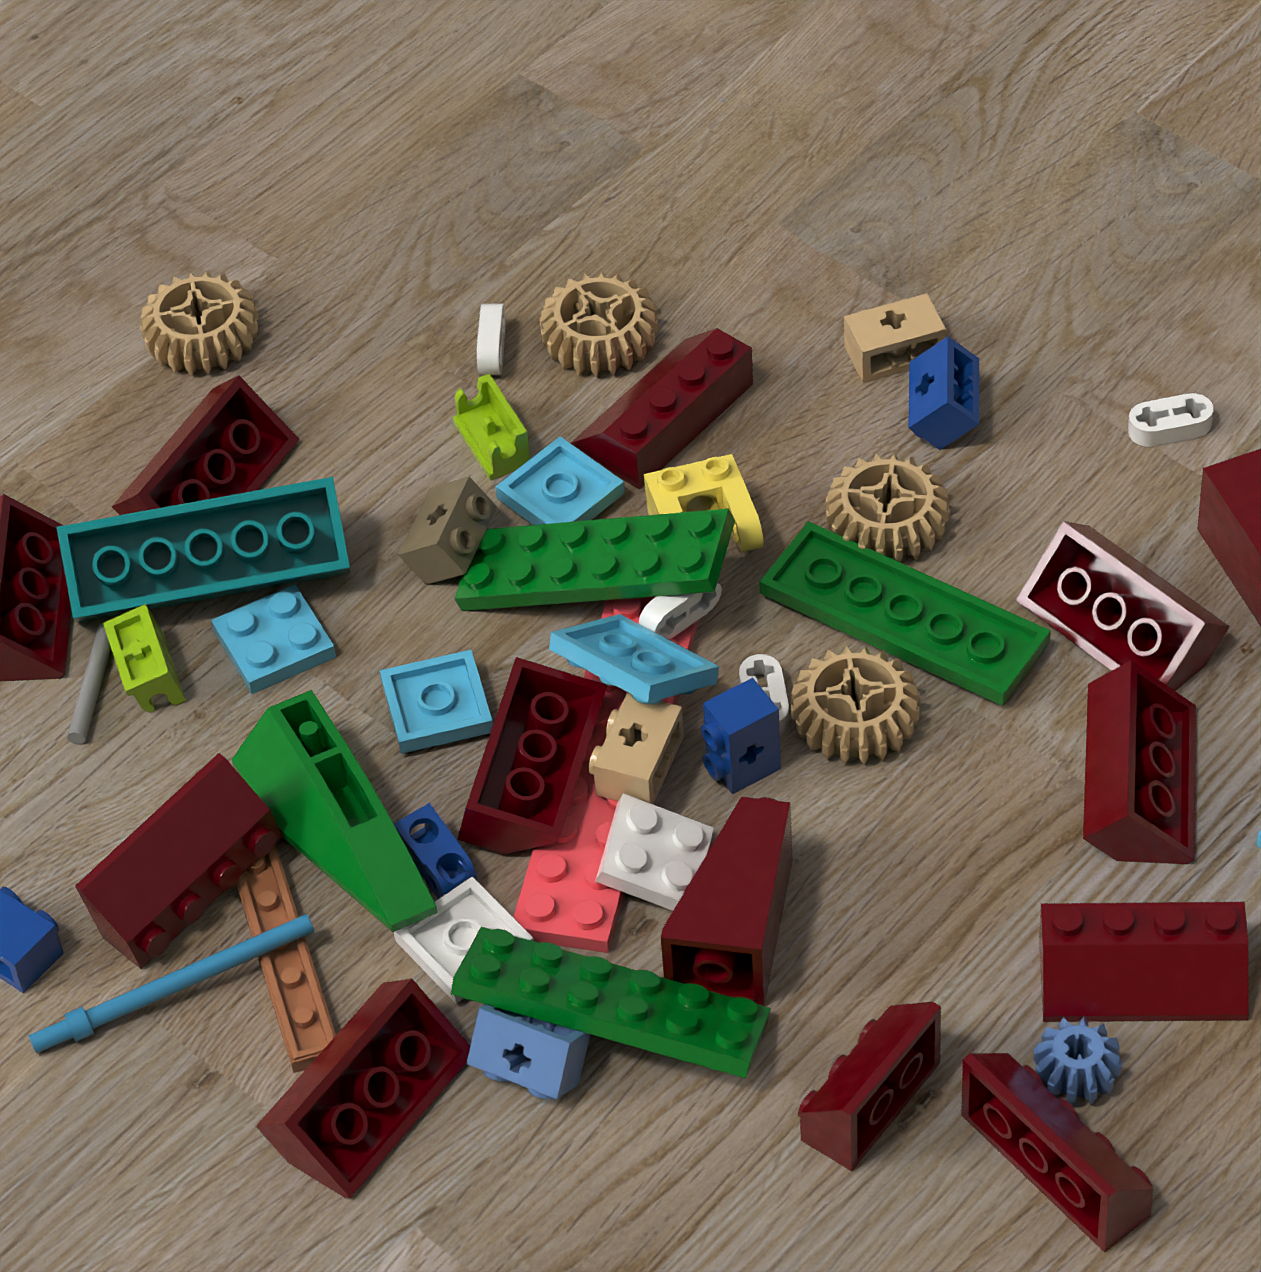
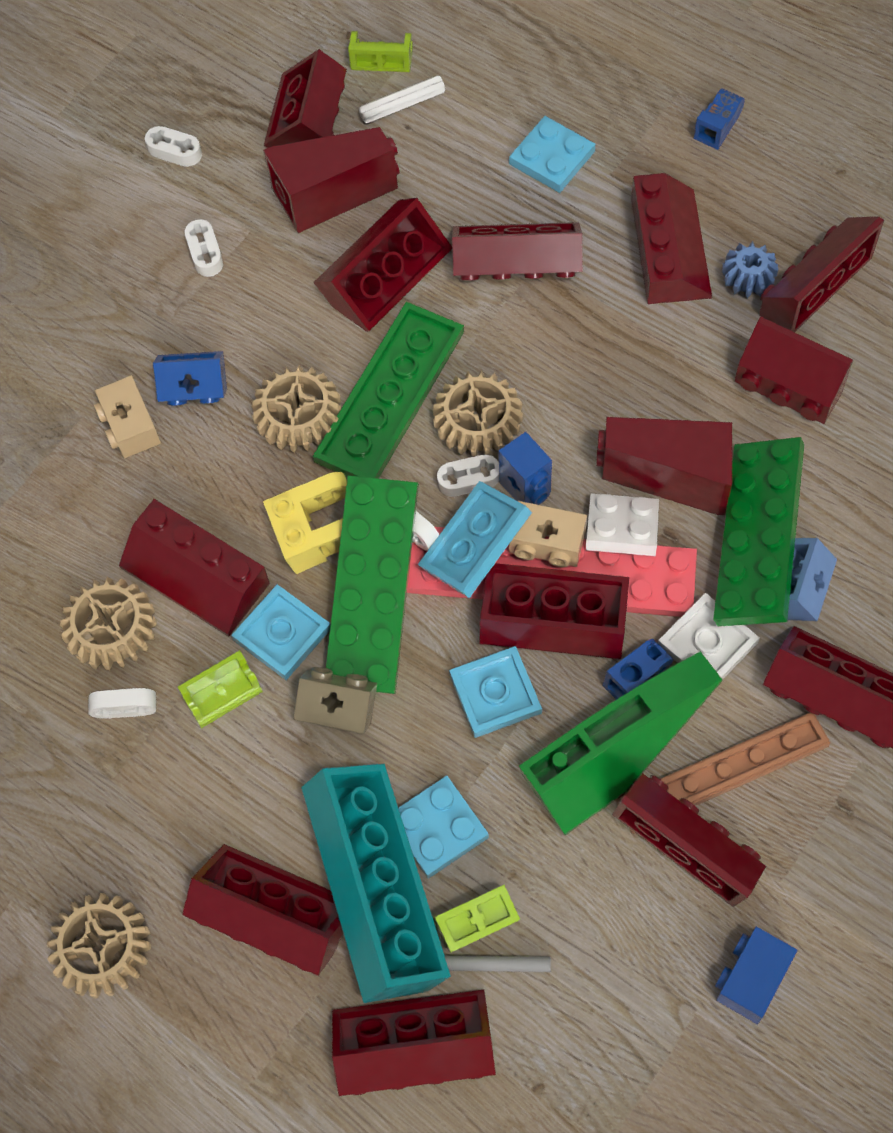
camera: 95 degrees left, 15 degrees up
dark azure bar [28,914,315,1054] -> none

